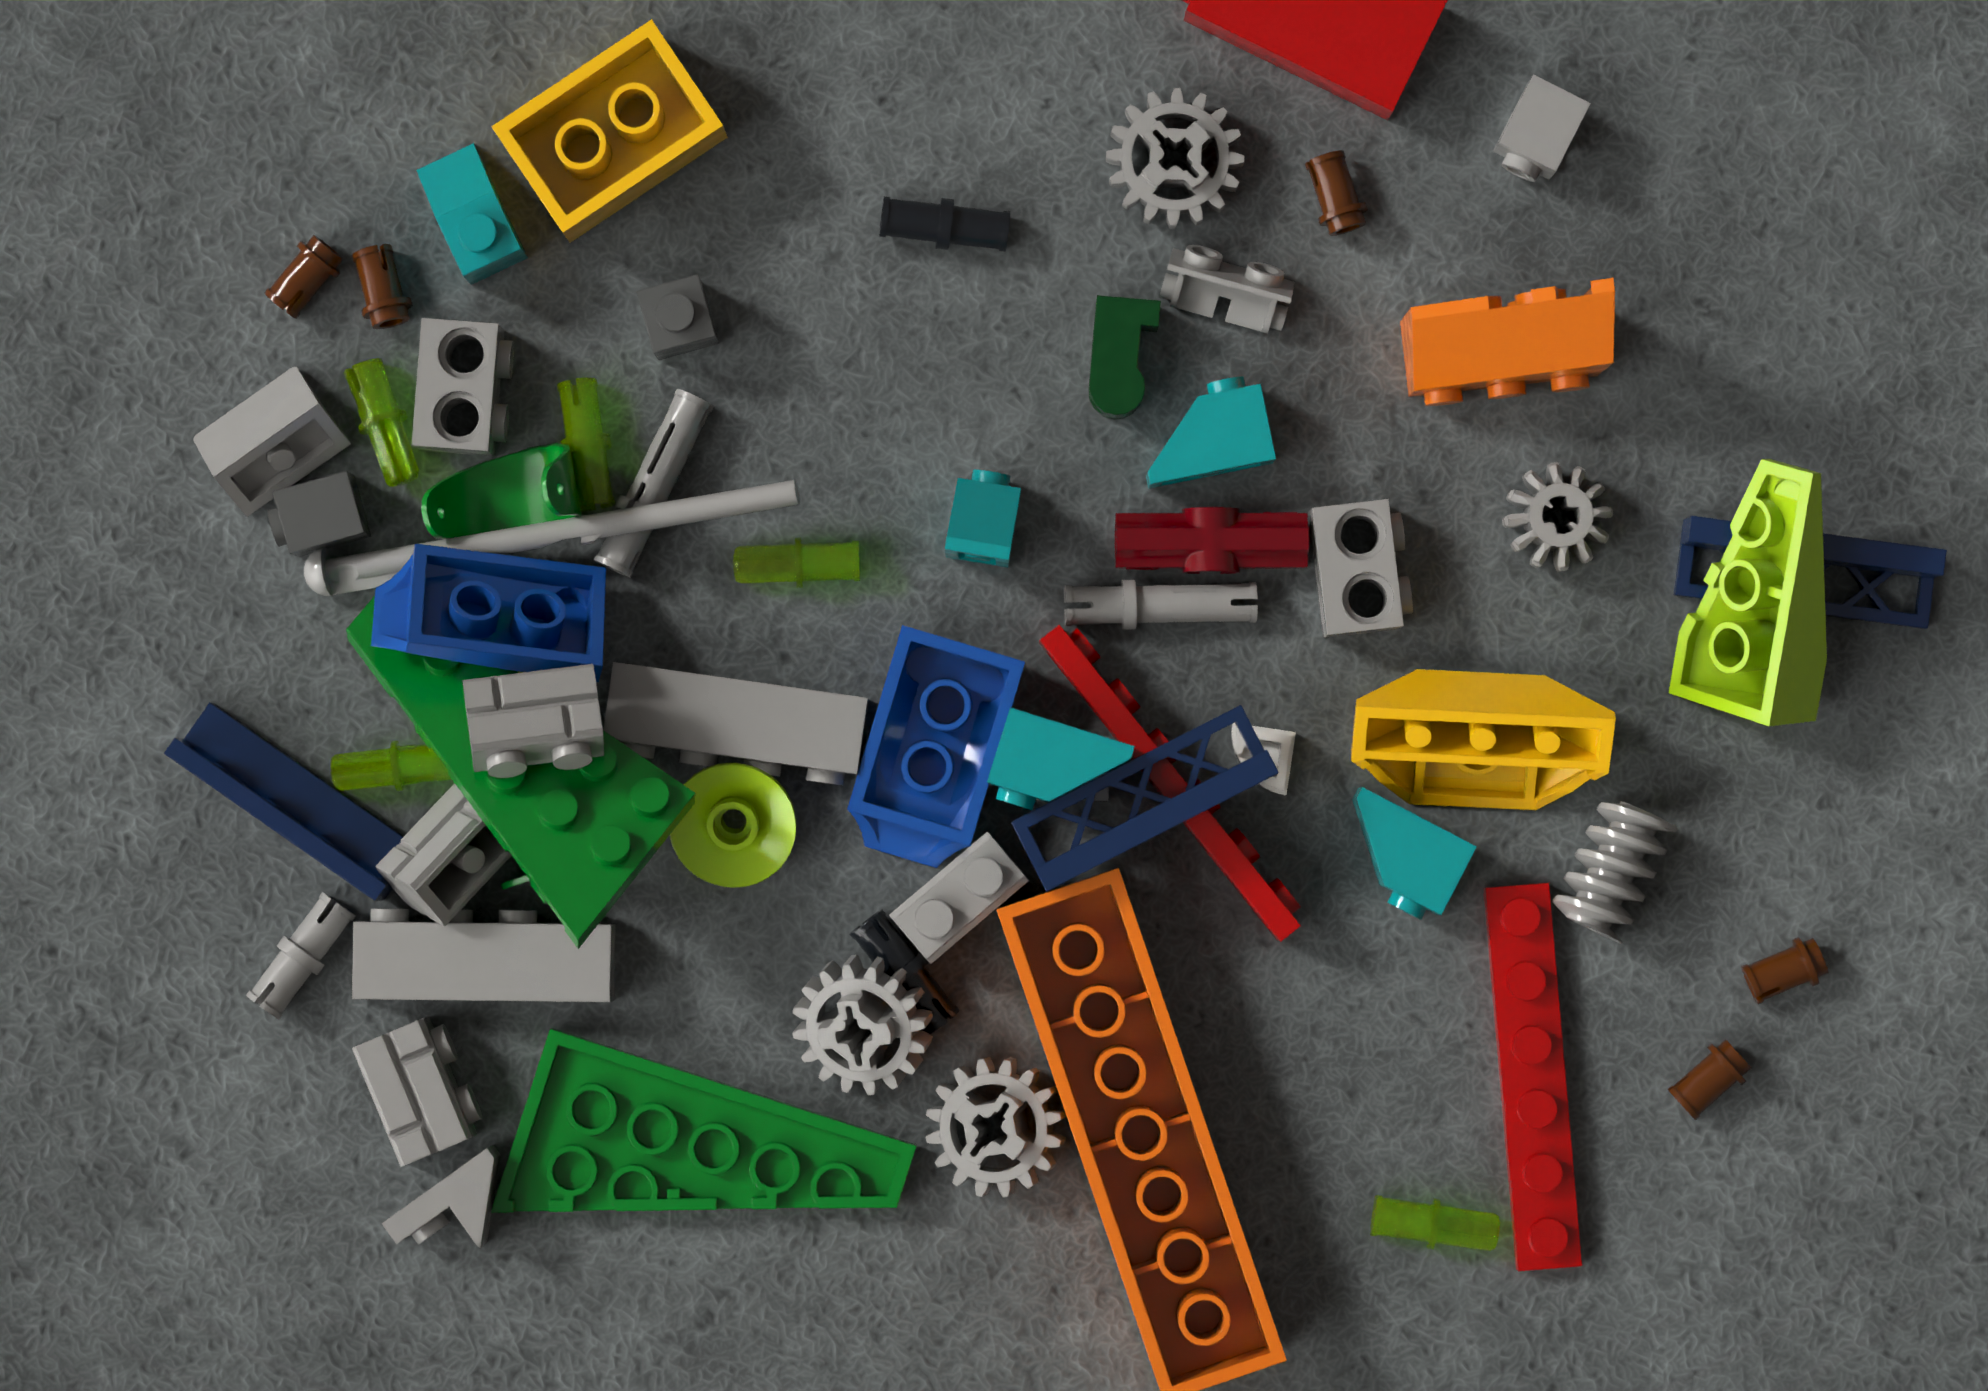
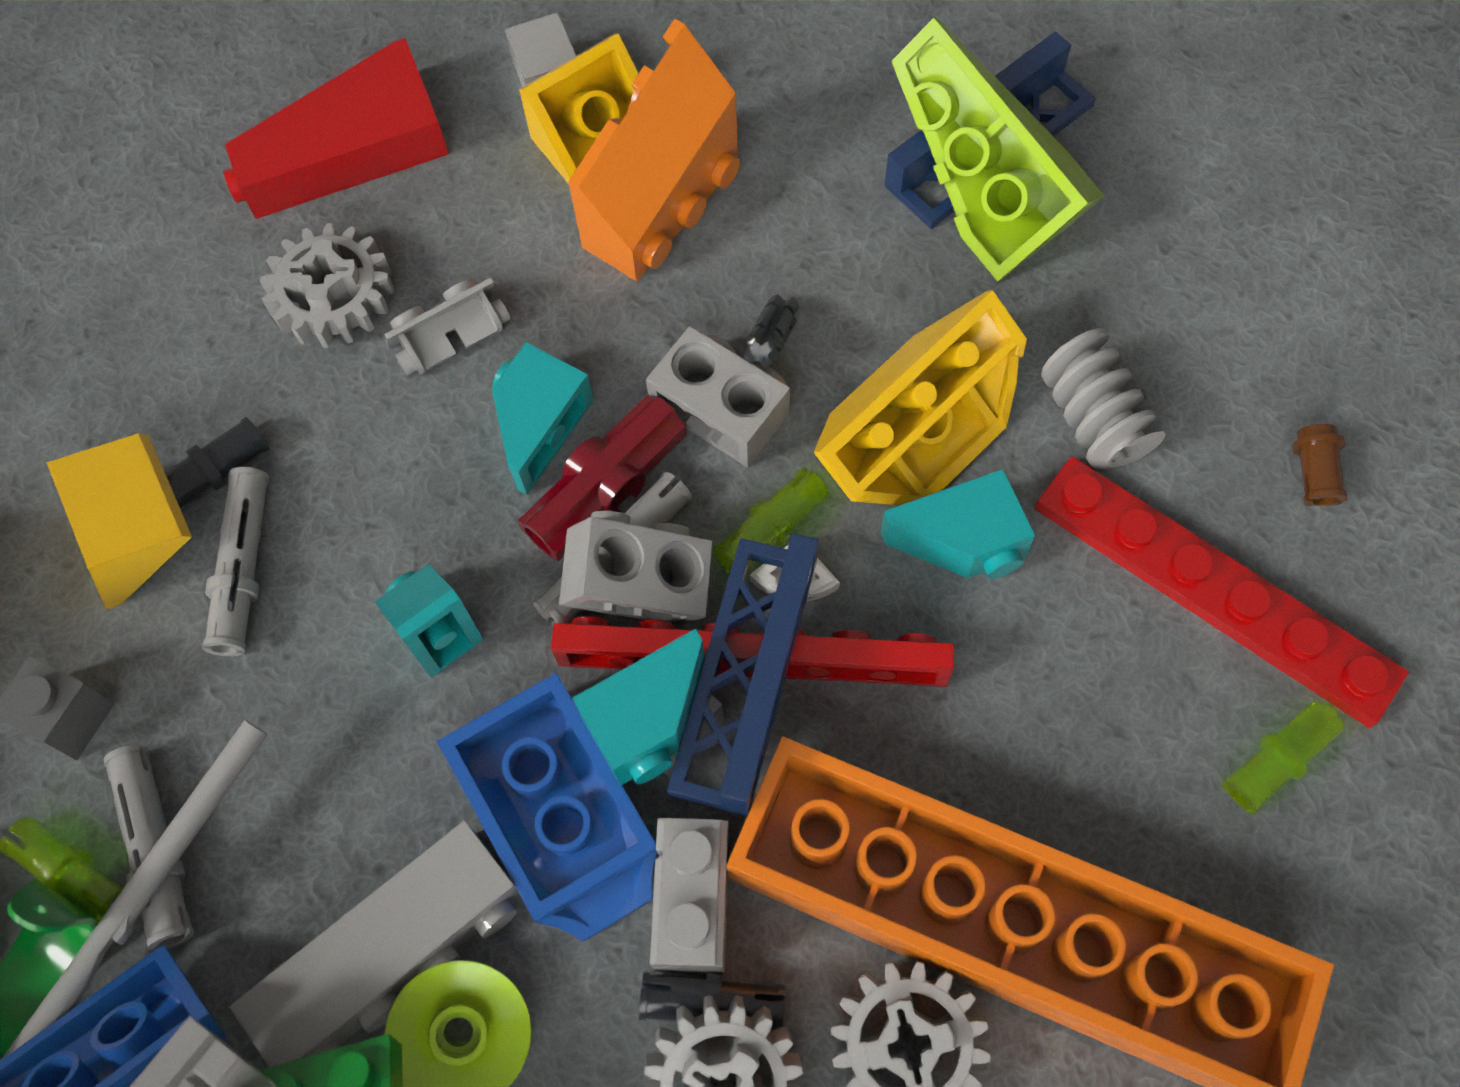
camera: 45 degrees left, 20 degrees down
clear neon green axle [733,537,860,588] -> none
dark green leg [1088,295,1161,420] -> none
reddish brown pin [1305,150,1368,236] -> none
light grey gear [1502,462,1613,572] -> none
reddish brown pin [1741,937,1829,1004] -> none
none -> yellow slope [46,433,192,609]
none -> light grey pin [202,467,269,656]
none -> yellow slope [519,33,639,184]
none -> light grey brick [559,511,712,625]
none -> clear neon green pin [712,467,829,574]
none -> black axle [743,294,799,368]

